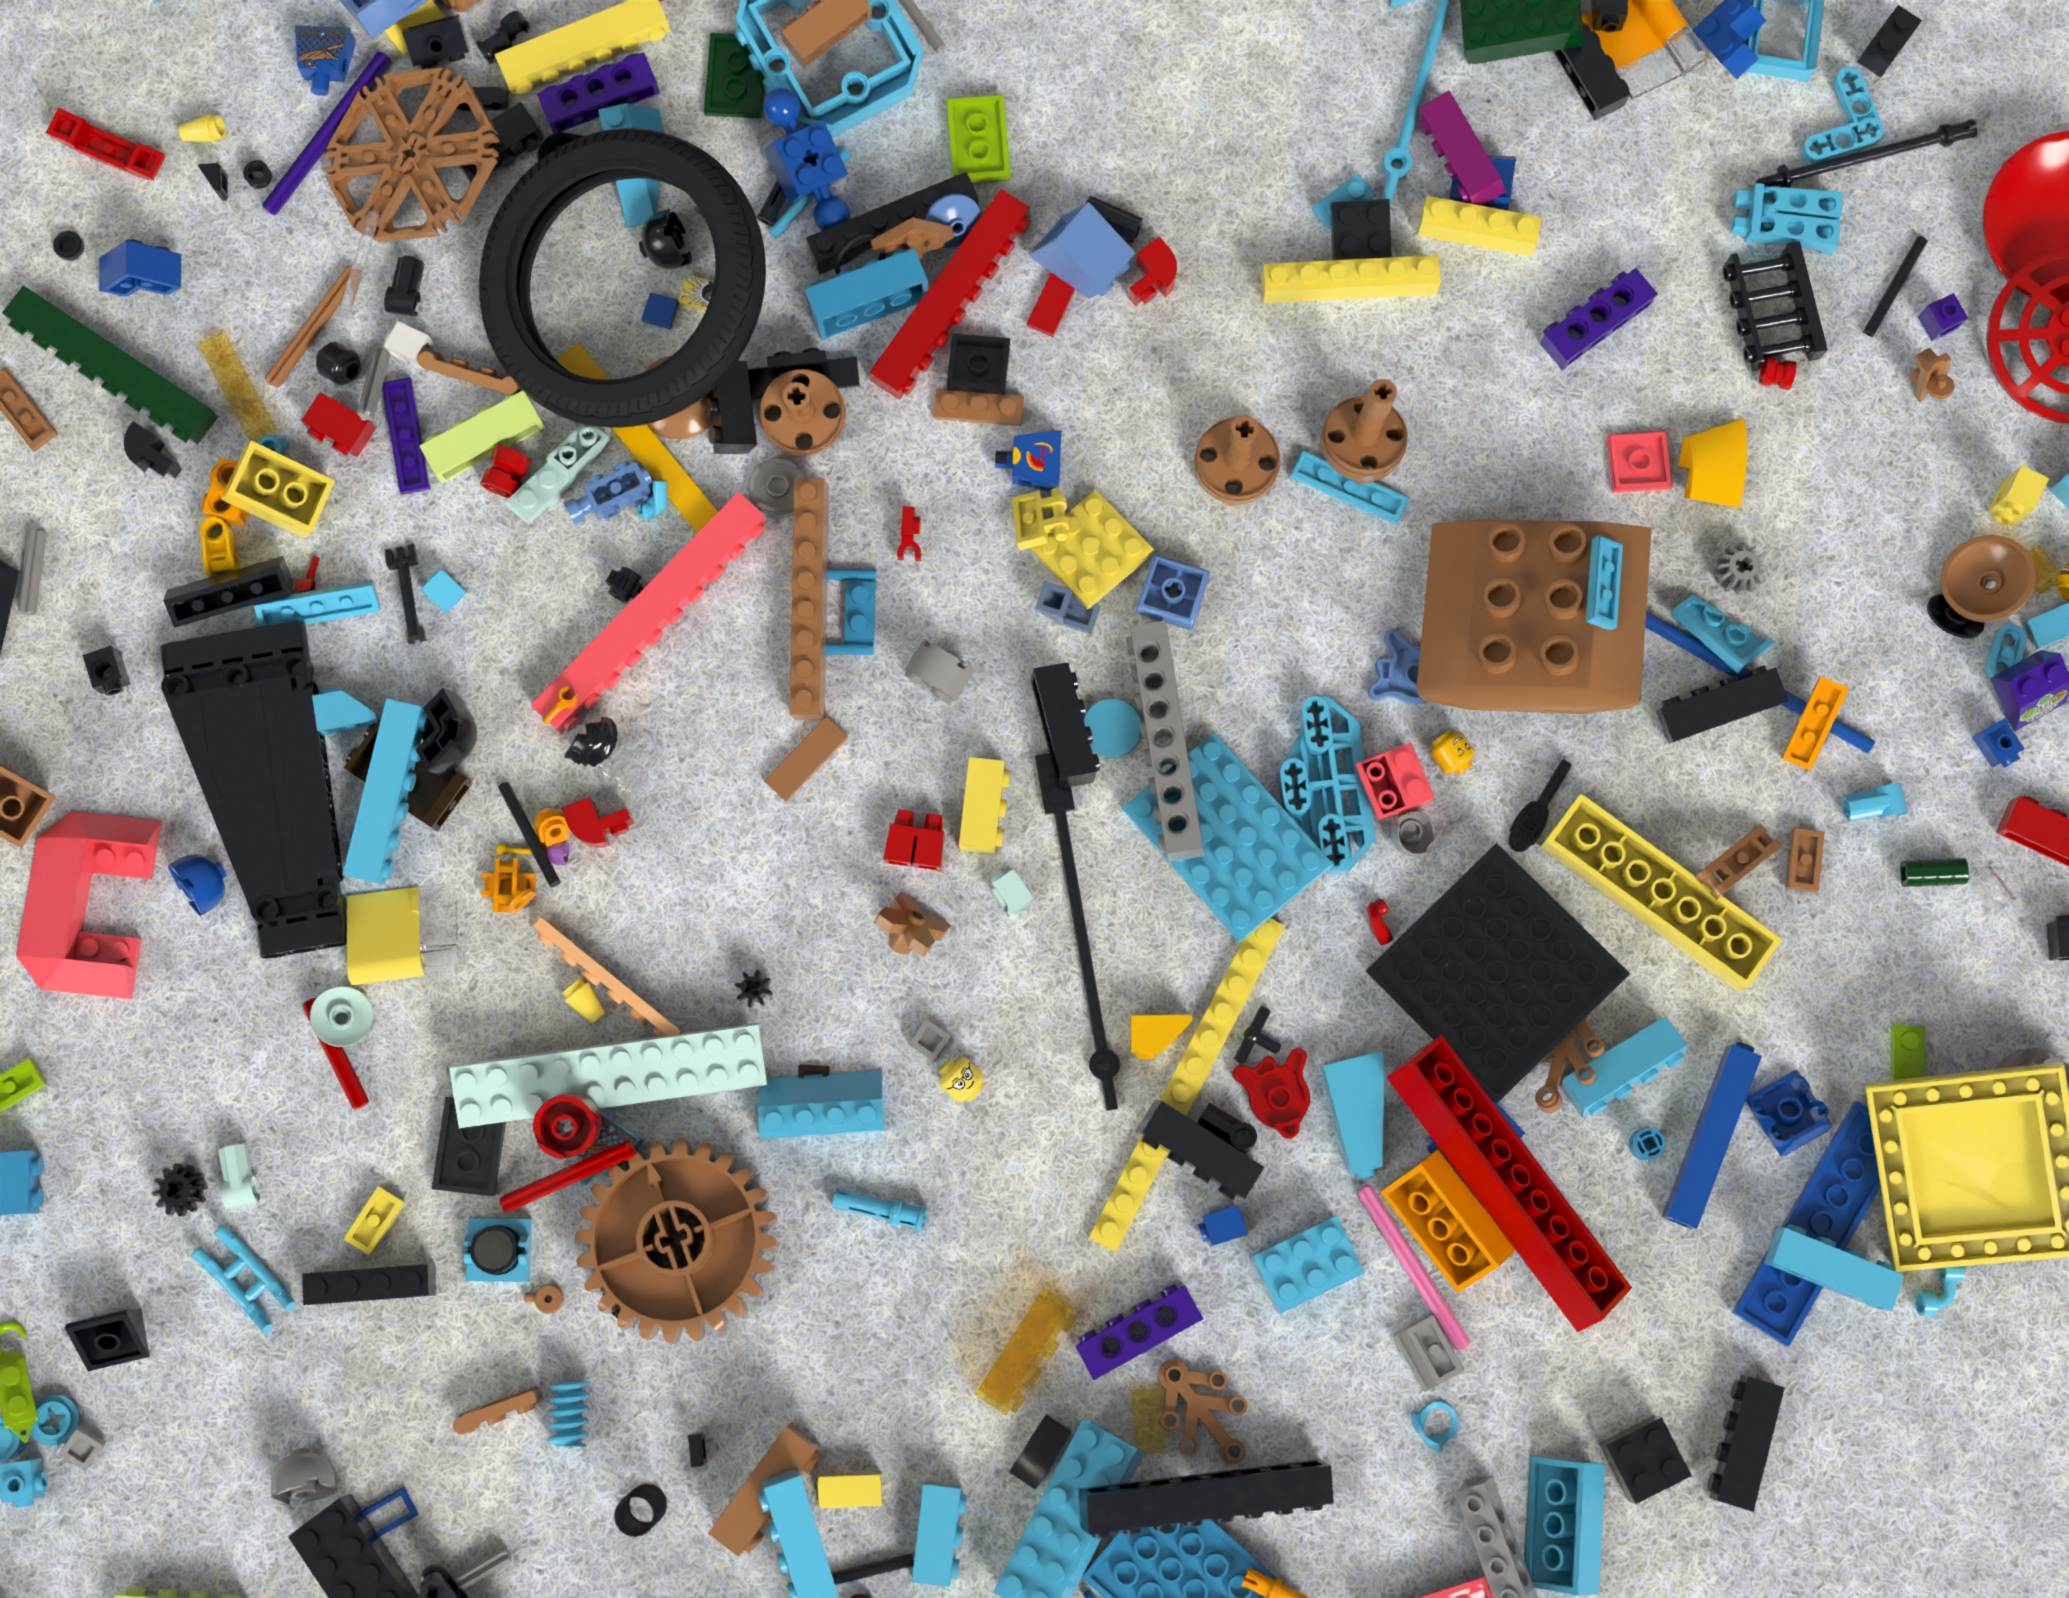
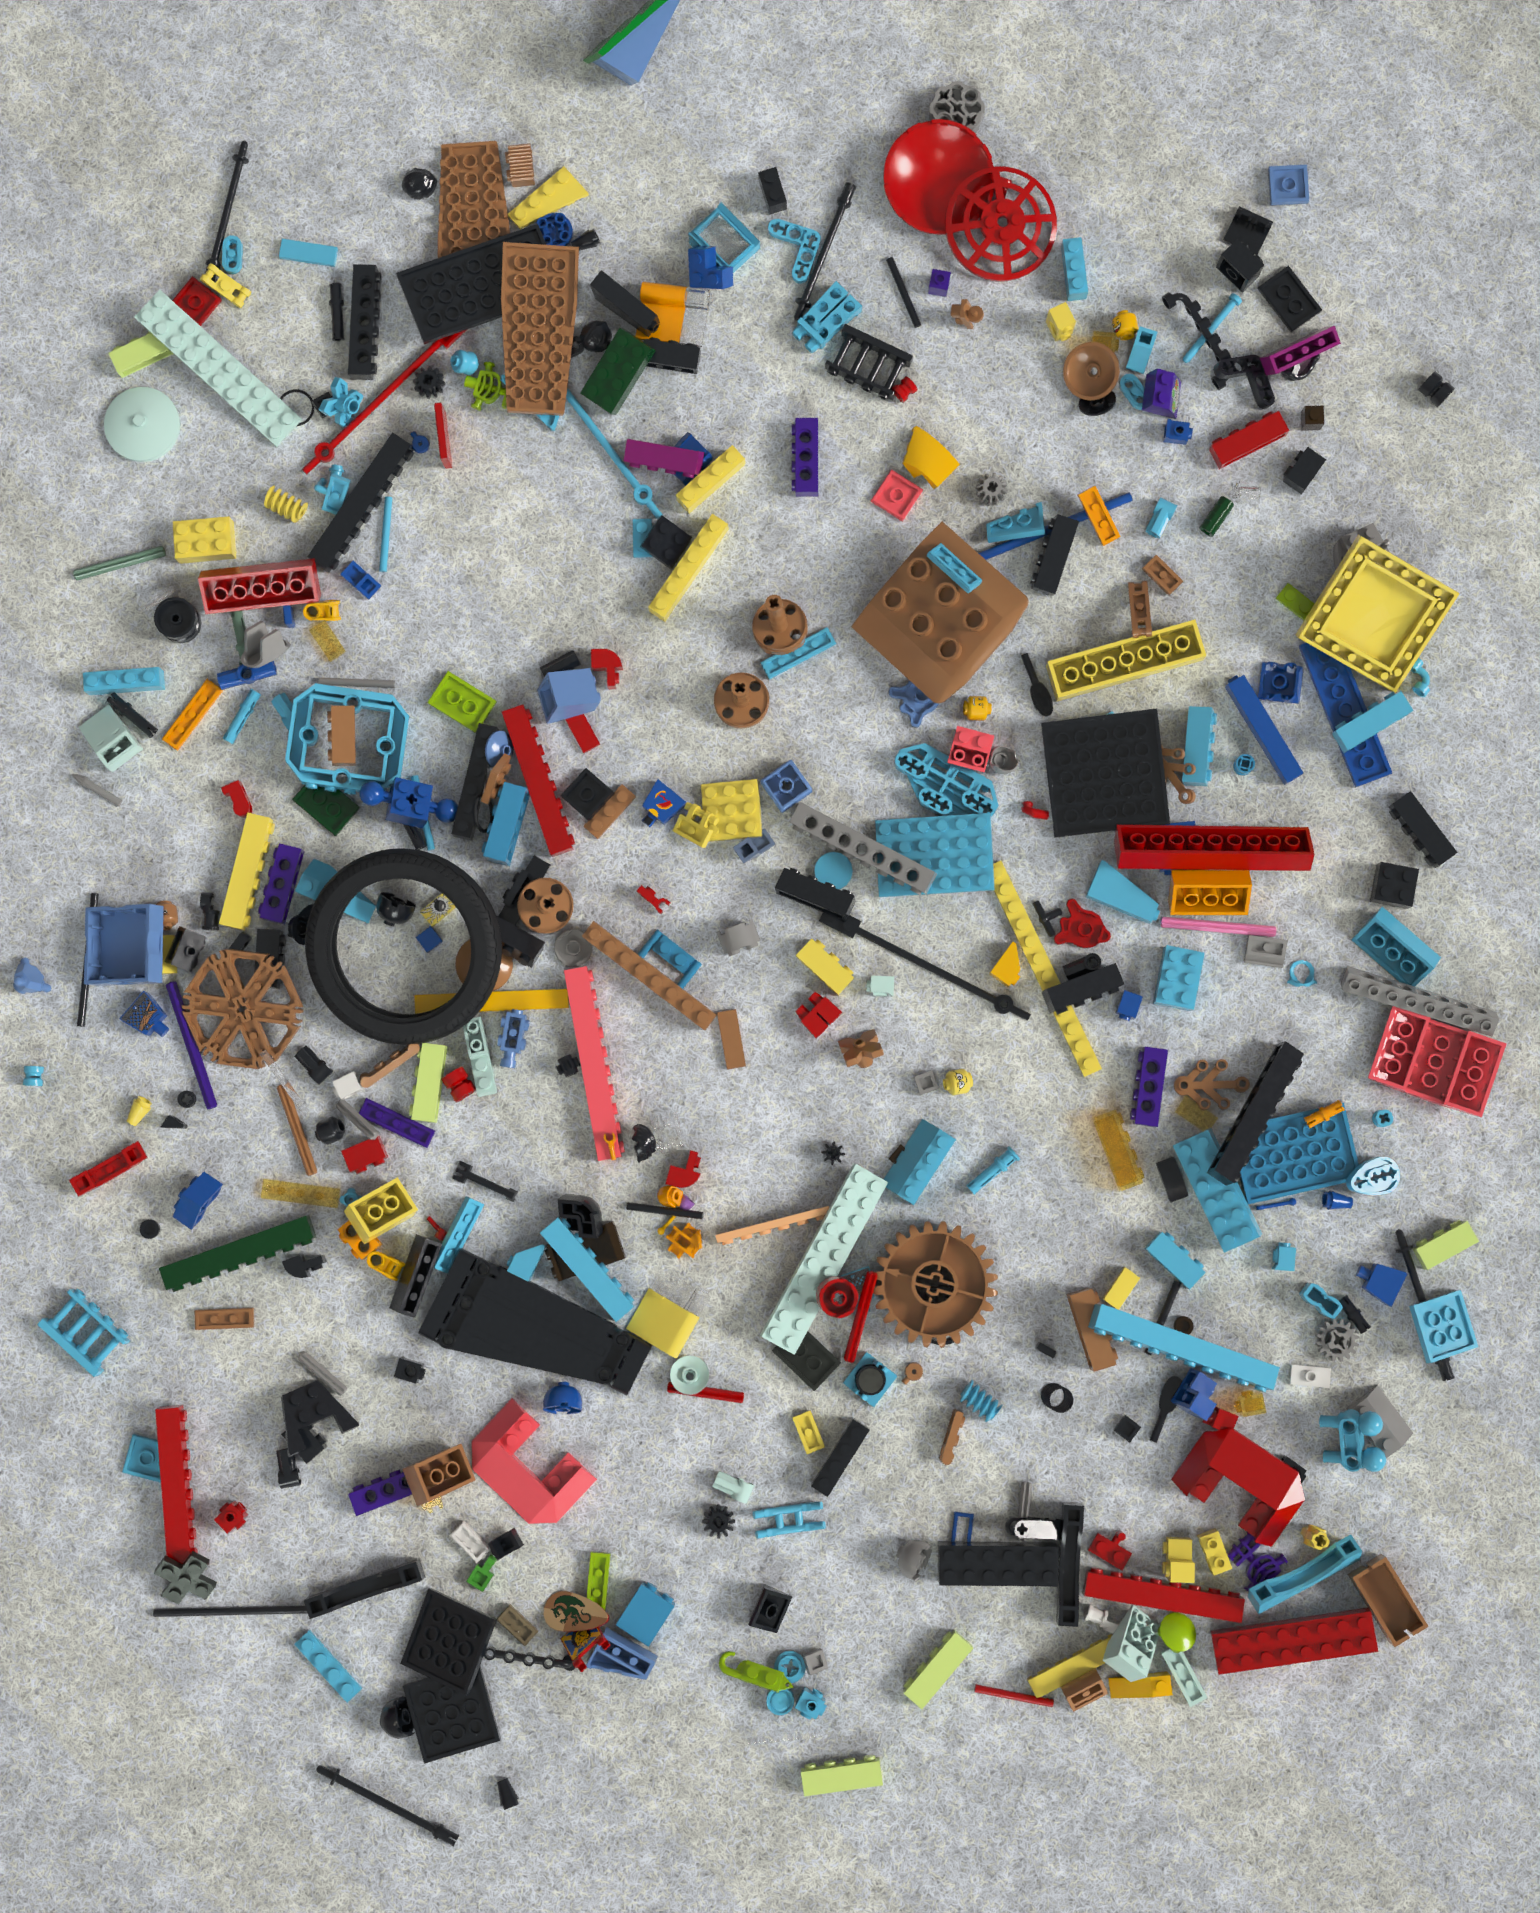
camera: 45 degrees left, 5 degrees up
medium azure slope [421,569,467,614] -> none
light yellow cone [562,978,606,1024] -> none
medium azure arm [637,479,668,519] -> none

